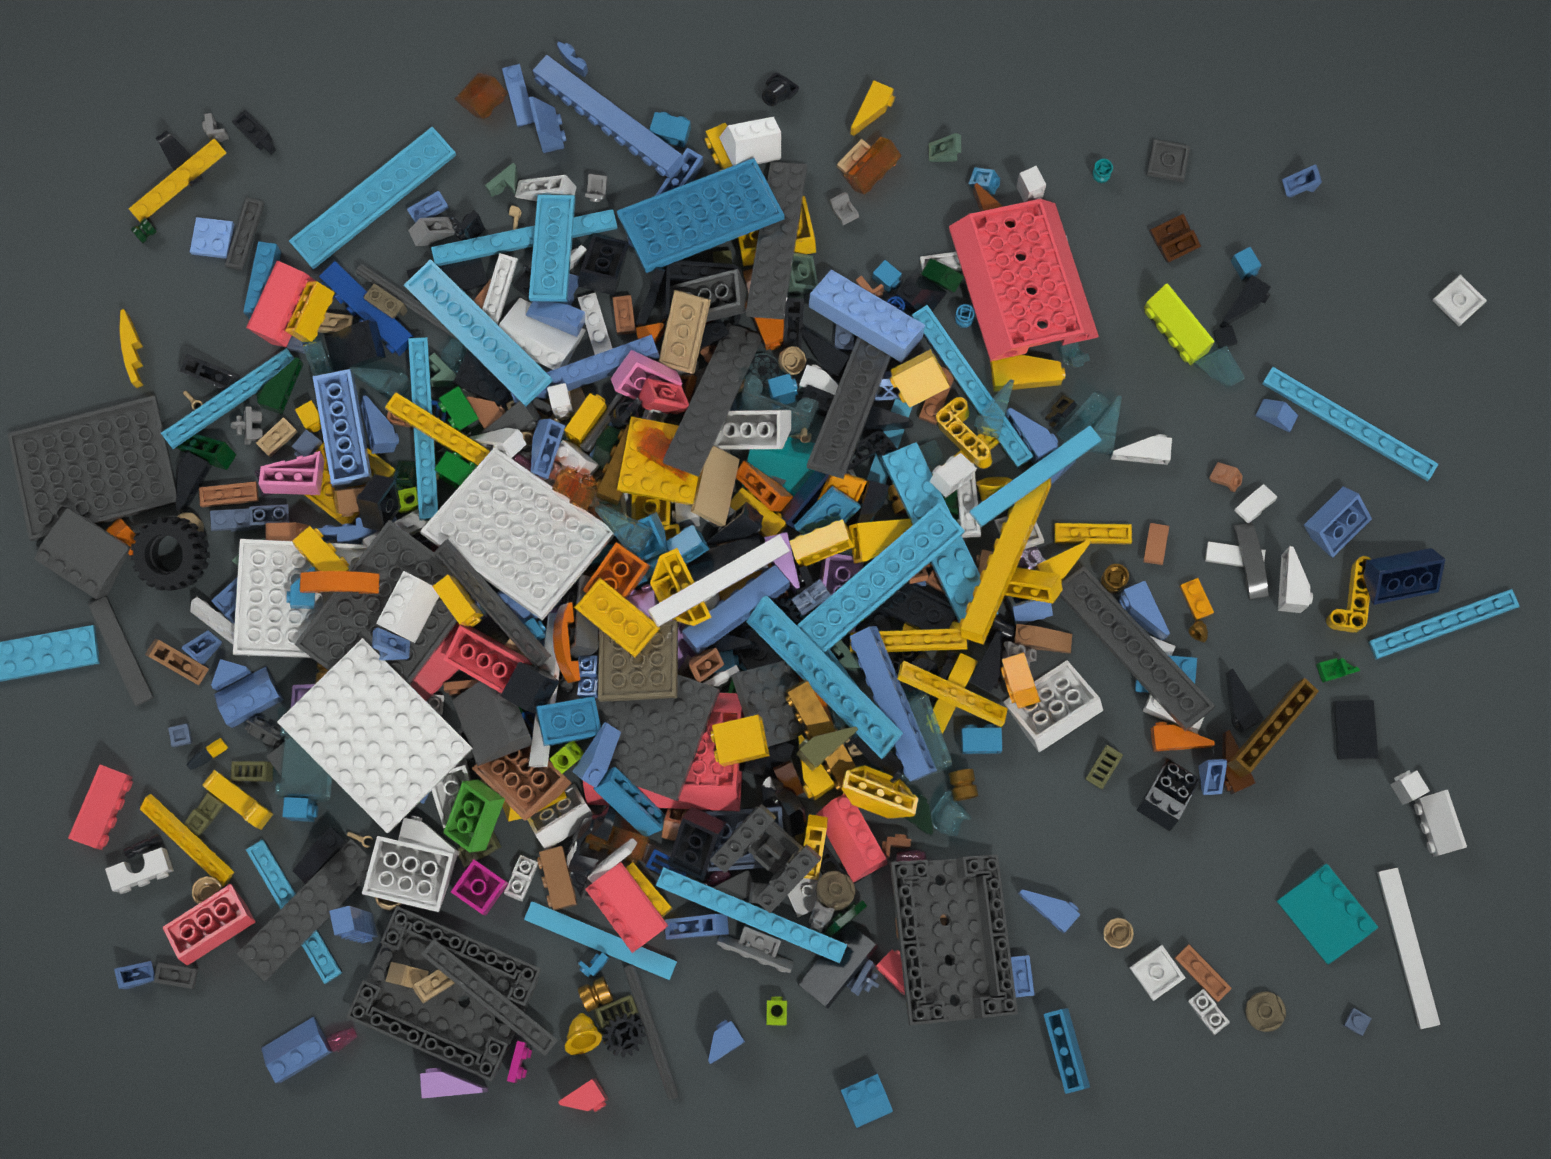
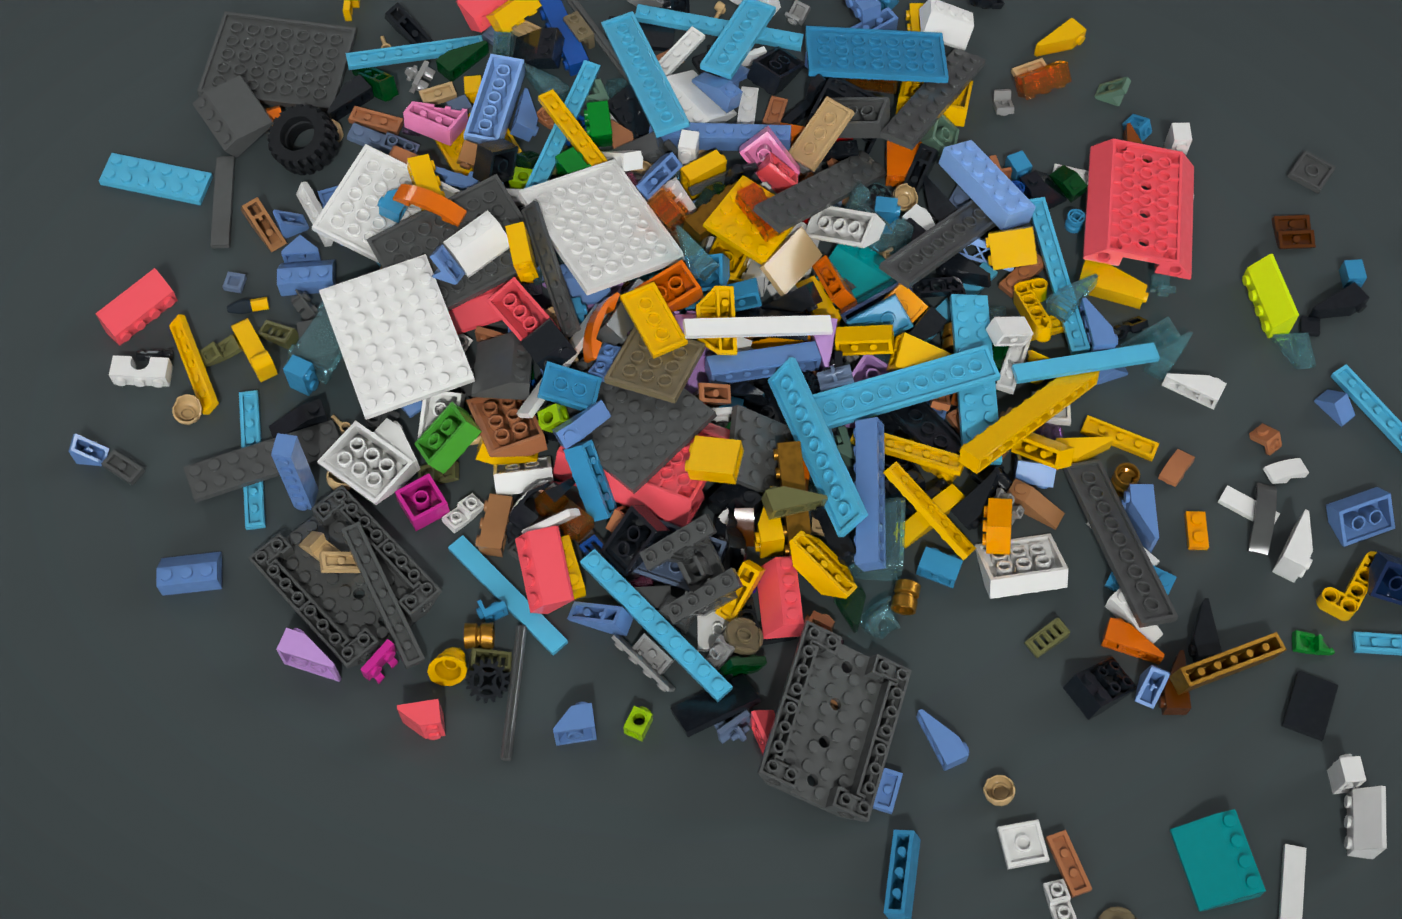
camera: 20 degrees right, 15 degrees down
coral slope [162,884,255,966] -> none
clear pink cone [326,1027,357,1053] -> none
dark azure slope [840,1074,893,1128] -> none
teal wheel [1092,159,1113,183] -> none
pearl gold piece [1189,621,1208,643] -> none

